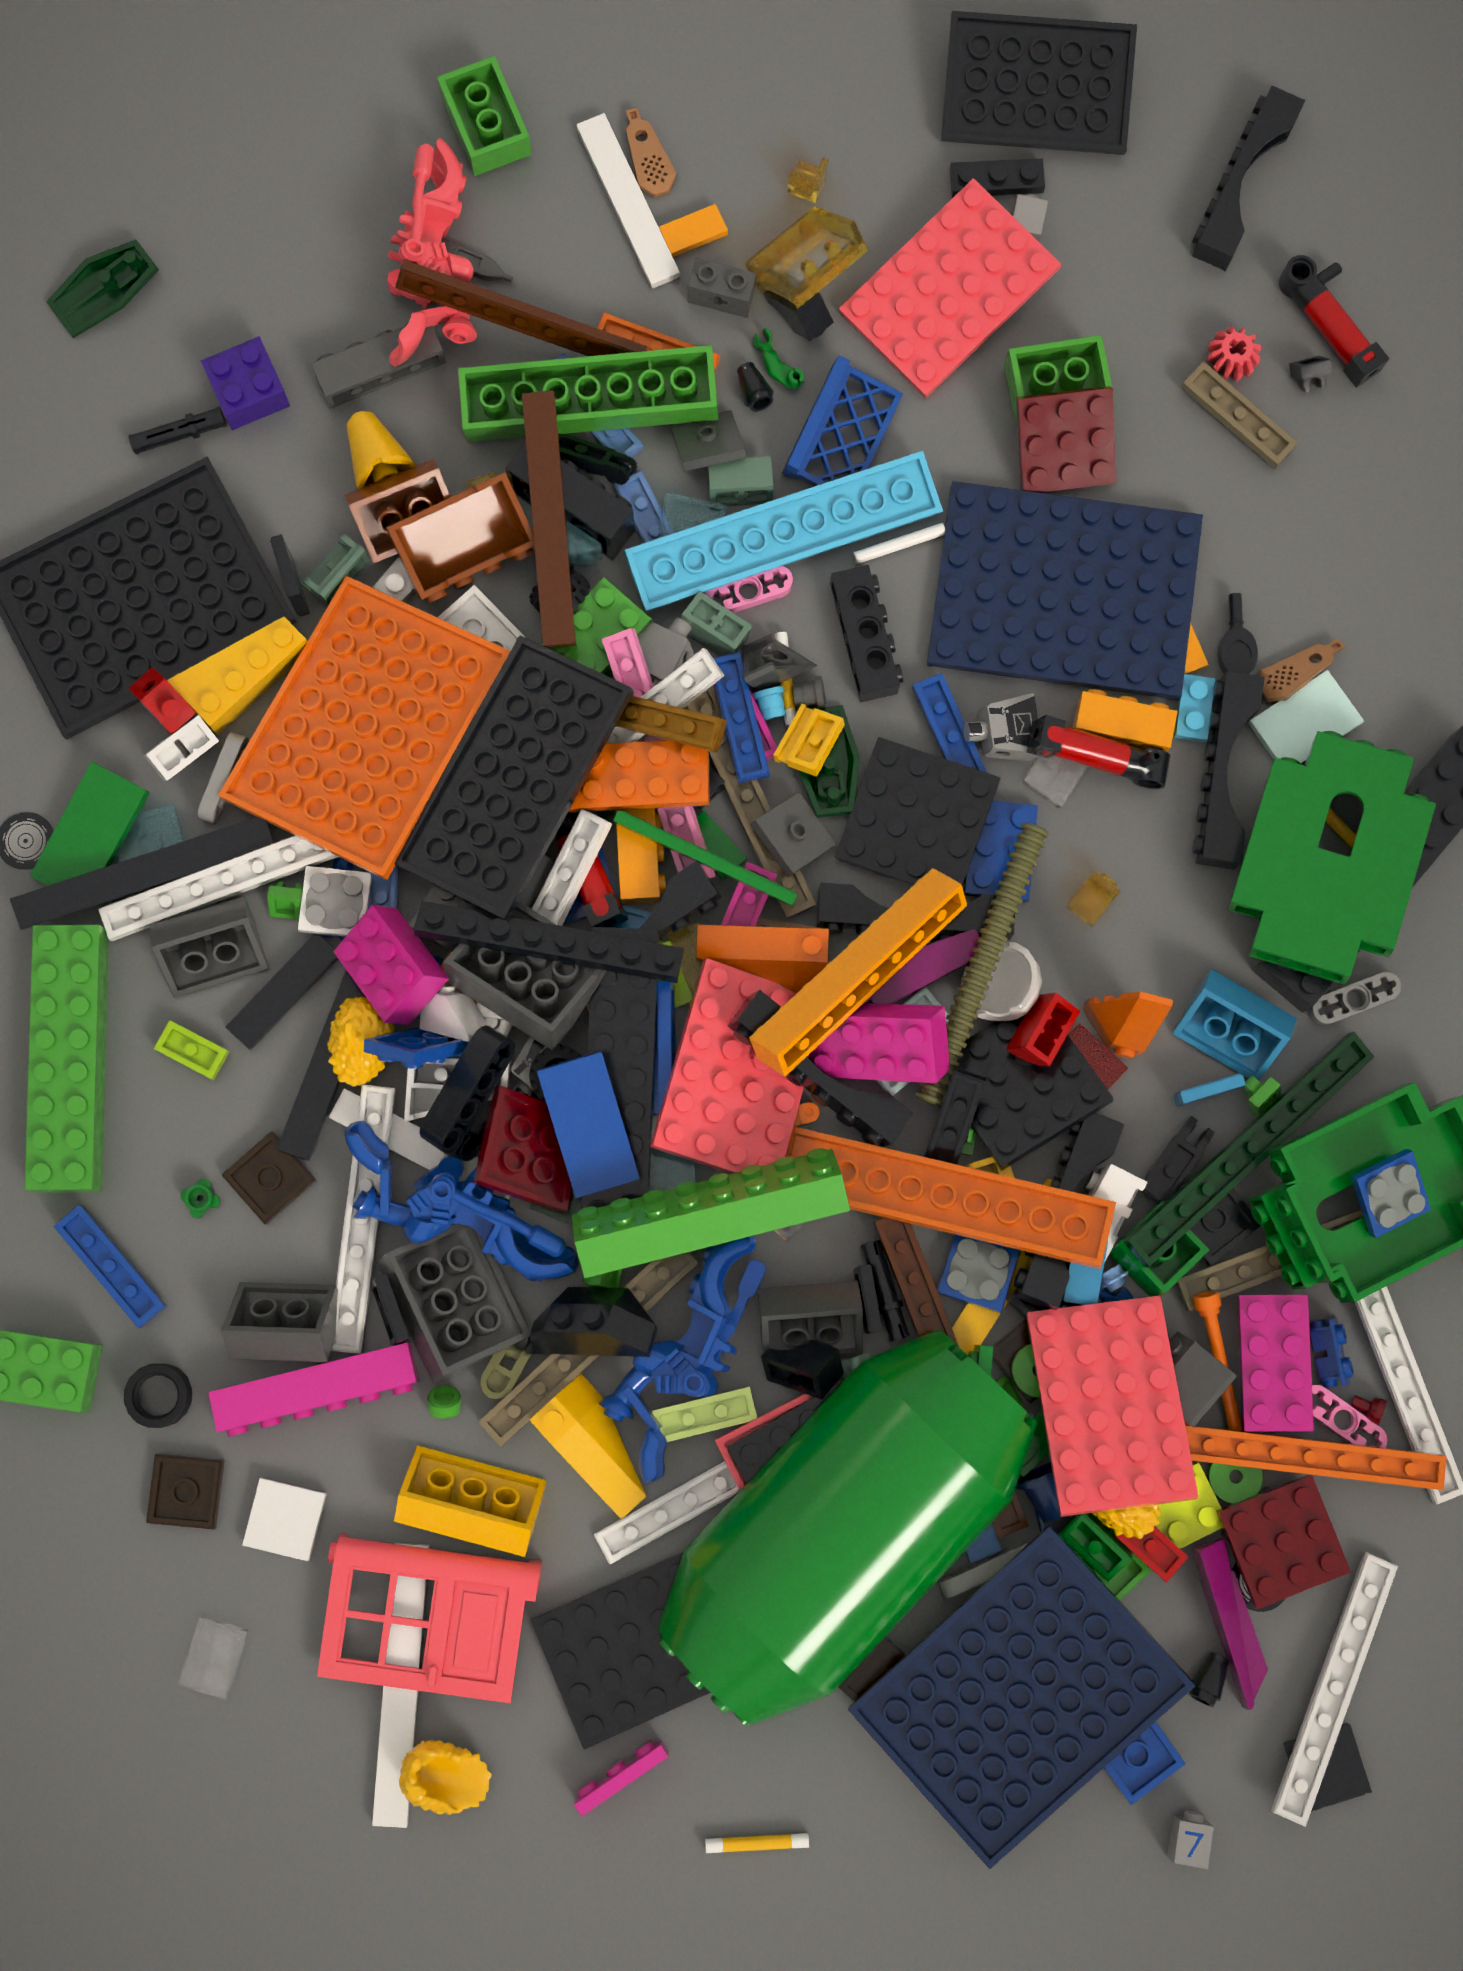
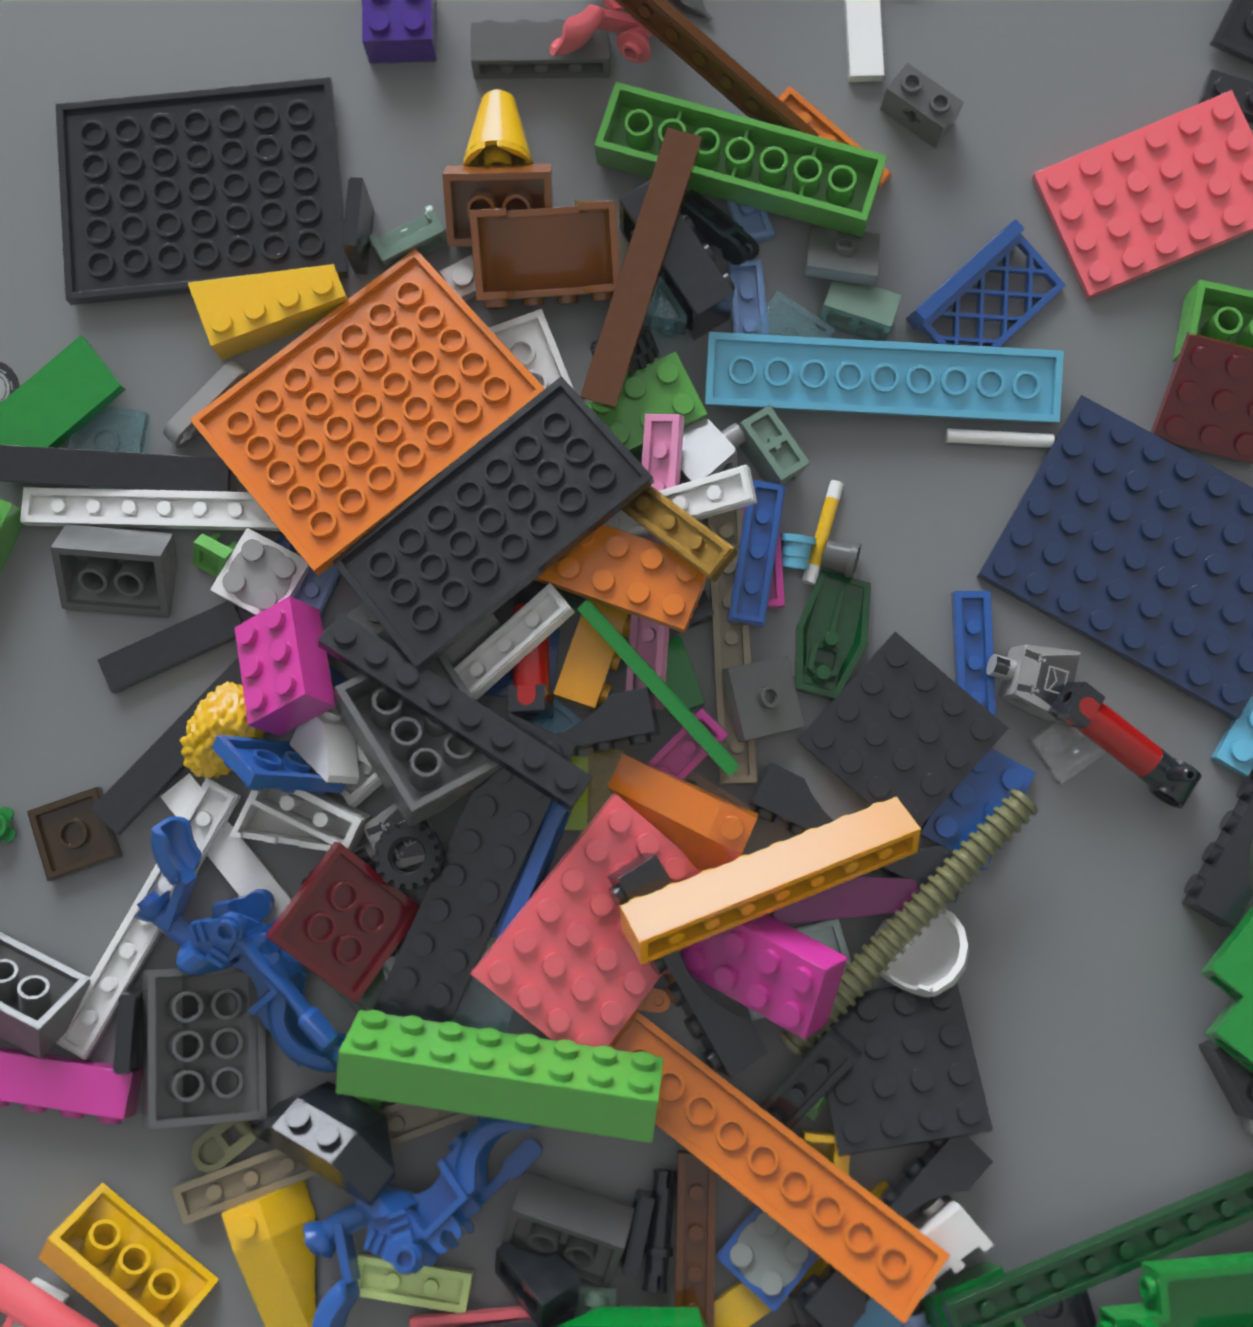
camera: 30 degrees right, 0 degrees up
black pin [128,406,227,455] -> none
red torso [128,667,196,735] -> none
white brick [144,715,219,781] -> none
lime plate [154,1020,230,1081] -> none
black beam [419,1025,516,1162] -> none
bright green tile [427,1385,461,1419] -> none
blue tile [537,1051,640,1198] -> none
light orange tile [659,204,728,258] -> none
bright pink beam [705,566,793,613] -> none
black cone [737,362,773,412] -> none
dark grey slope [743,634,818,691] -> none
clear yellow window [745,206,869,309] -> none
green arm [752,328,804,390] -> none
black arch [763,275,834,341] -> none
yellow plate [773,704,845,777] -> none
clear yellow panel [787,157,829,203] -> none
black brick [830,565,903,703] -> none
red brick [1006,992,1080,1066] -> none
clear yellow bracket [1067,871,1120,926] -> none
clear red tile [1069,1024,1128,1089] -> none
light orange brick [1072,689,1178,752] -> none
orange wedge [1083,991,1173,1059] -> none
black hinge [1140,1116,1215,1204] -> none
dark azure slope [1172,969,1297,1081] -> none
dark azure tile [1173,1073,1246,1107] -> none
bright green tile [1243,1075,1281,1117] -> none

